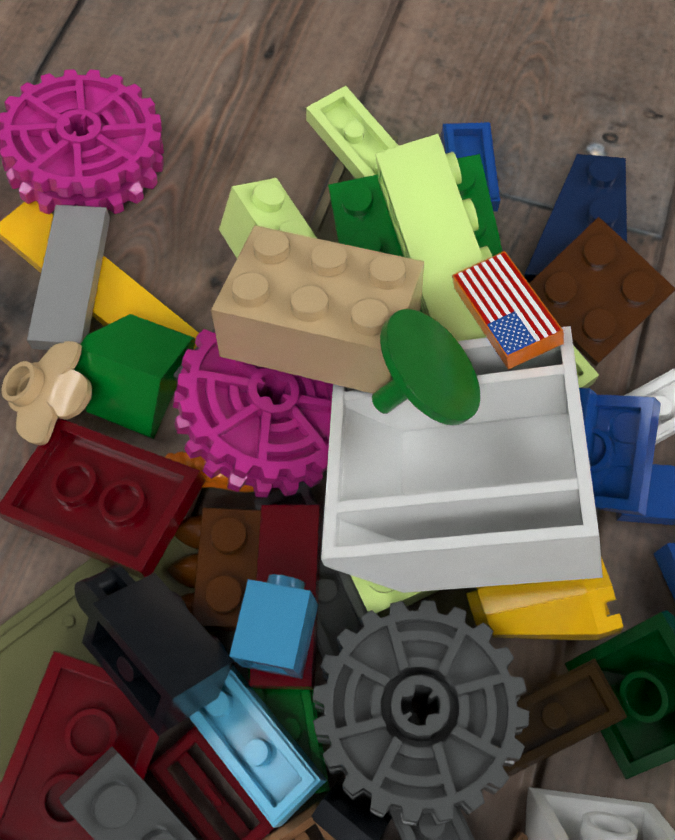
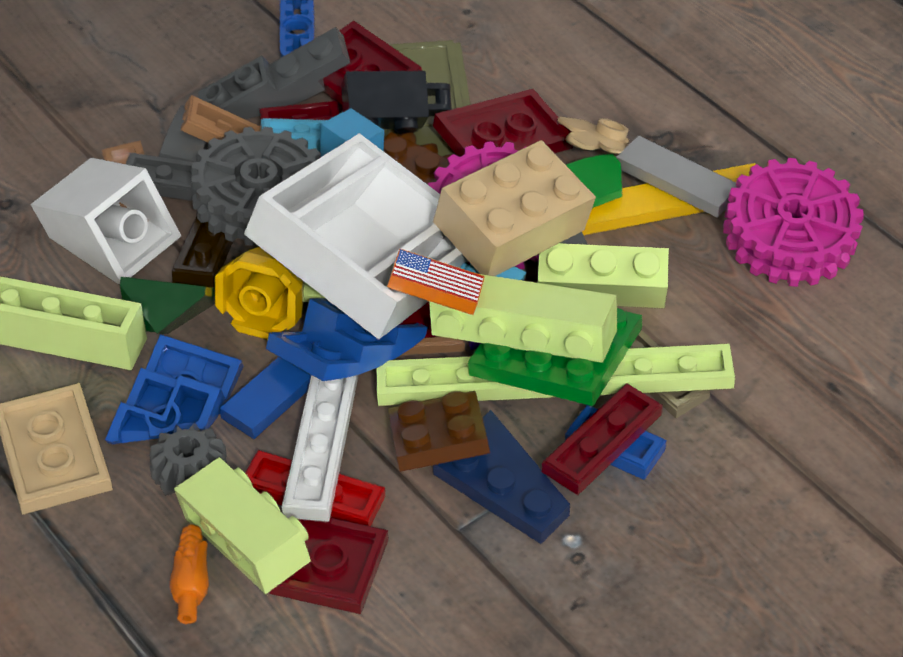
camera: 125 degrees right, 20 degrees down
green shield [372,309,480,425] -> none
none -> dark red tile [542,383,663,495]

